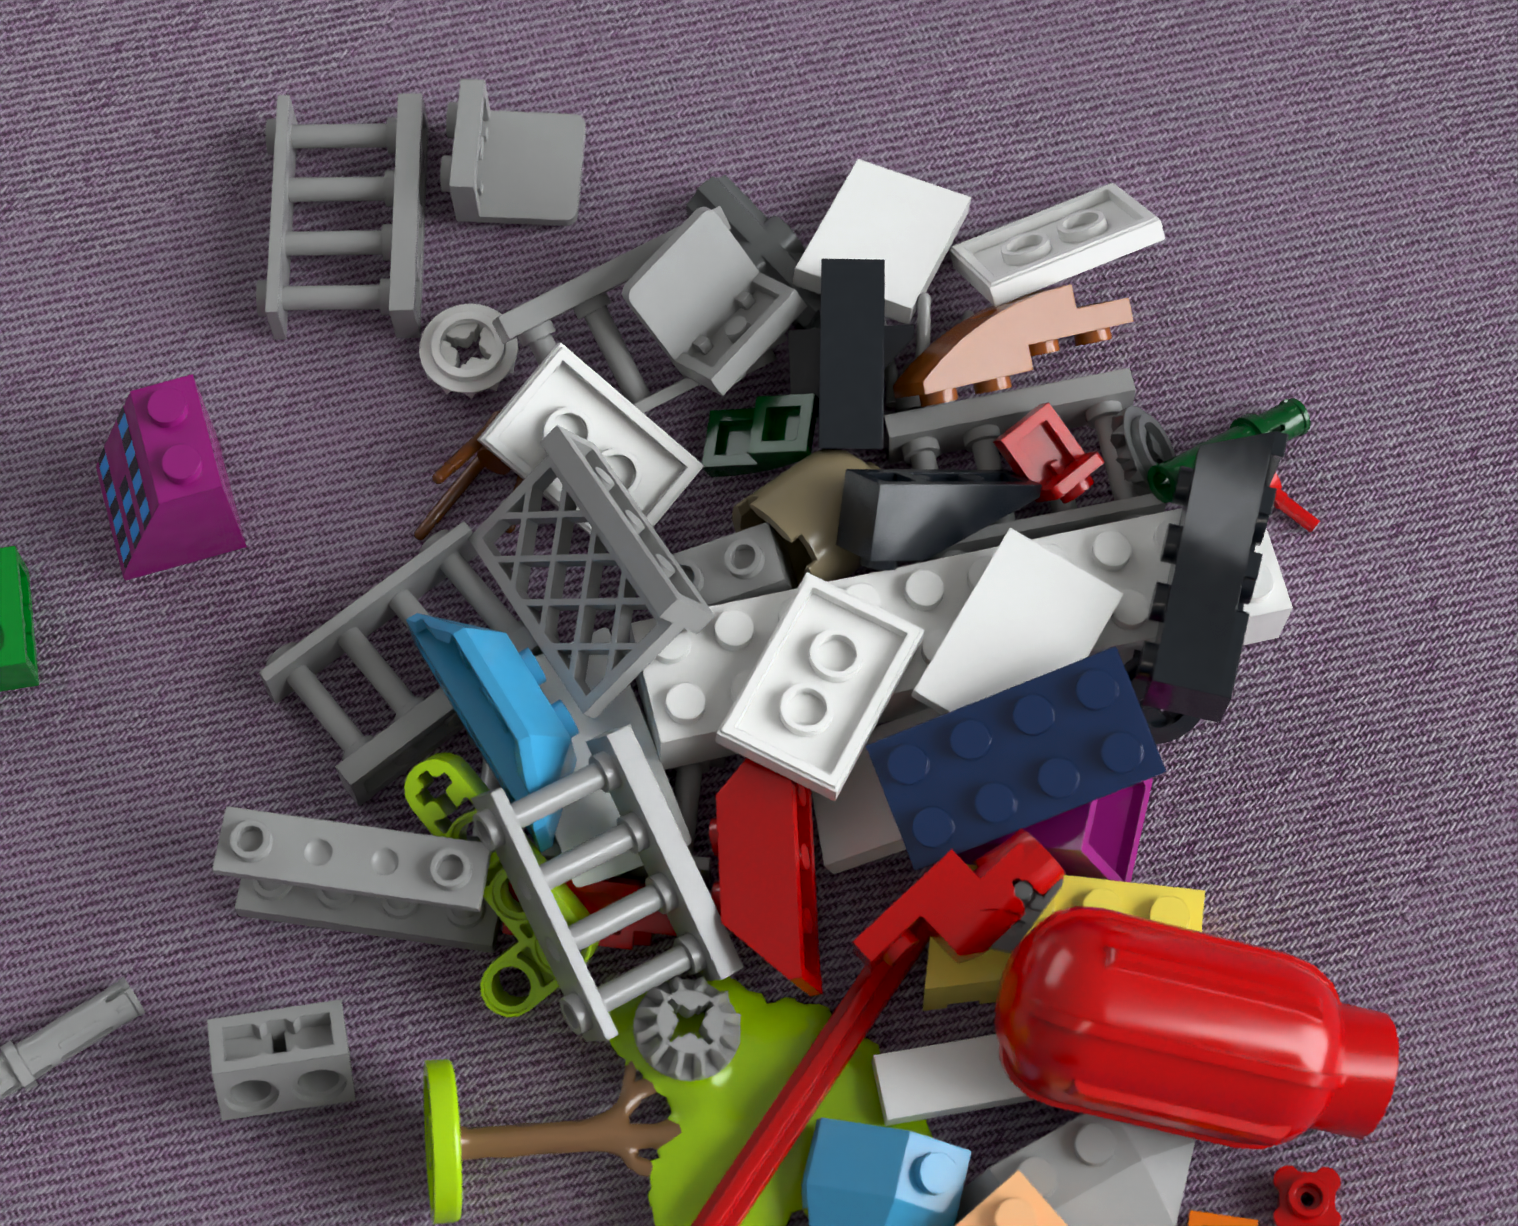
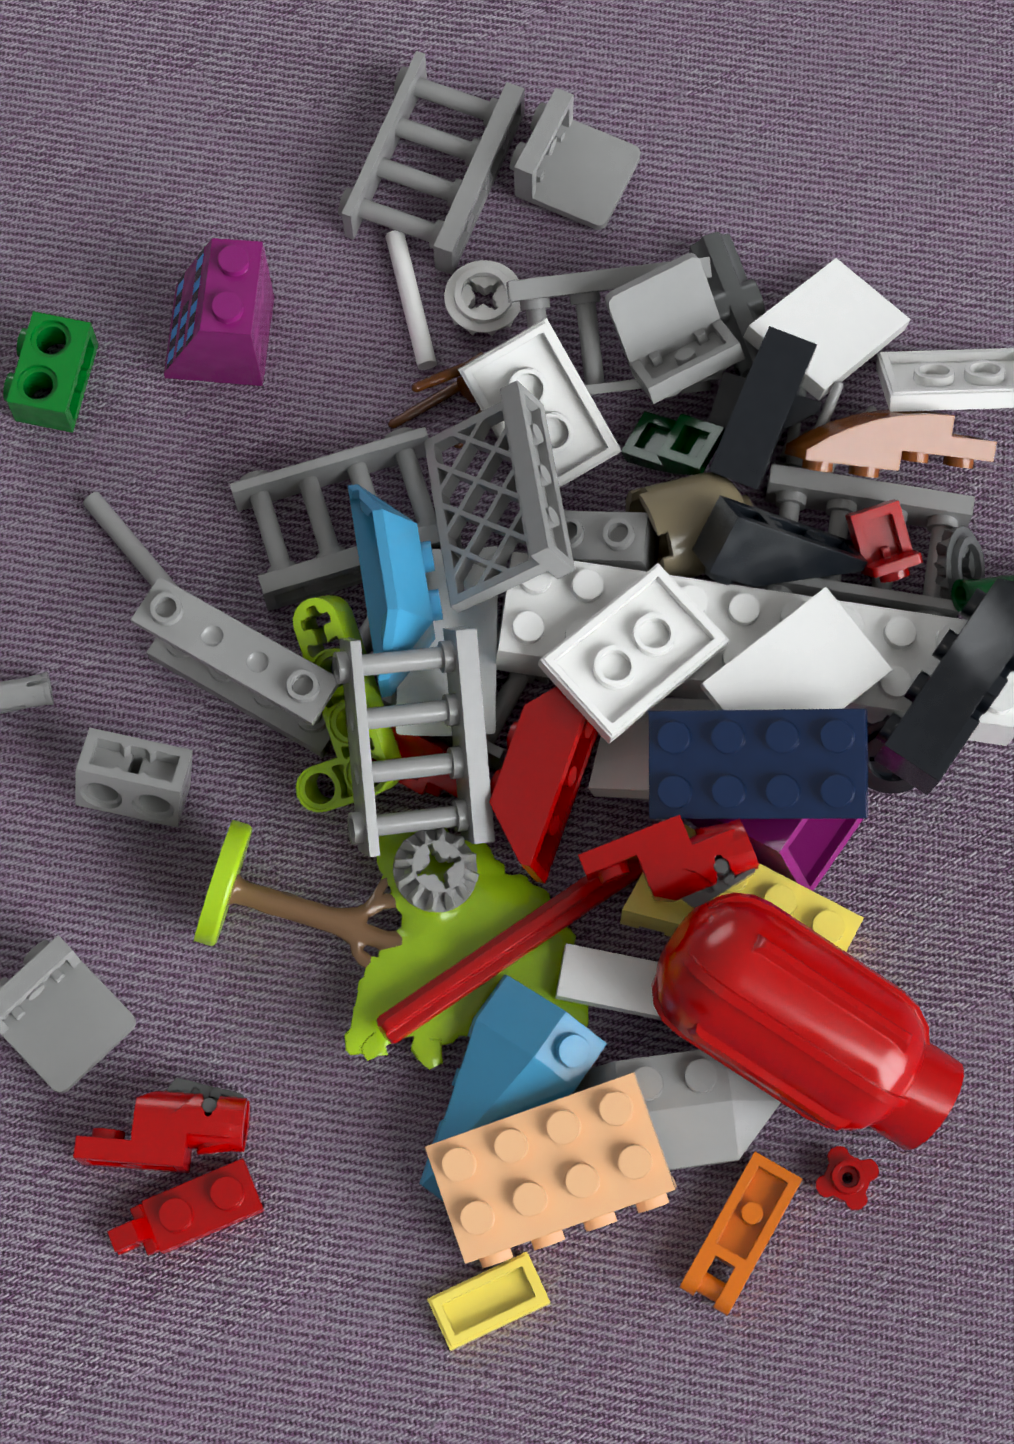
camera: 20 degrees right, 5 degrees up
none -> light grey bar [83,492,177,586]
none -> white bar [385,230,437,370]

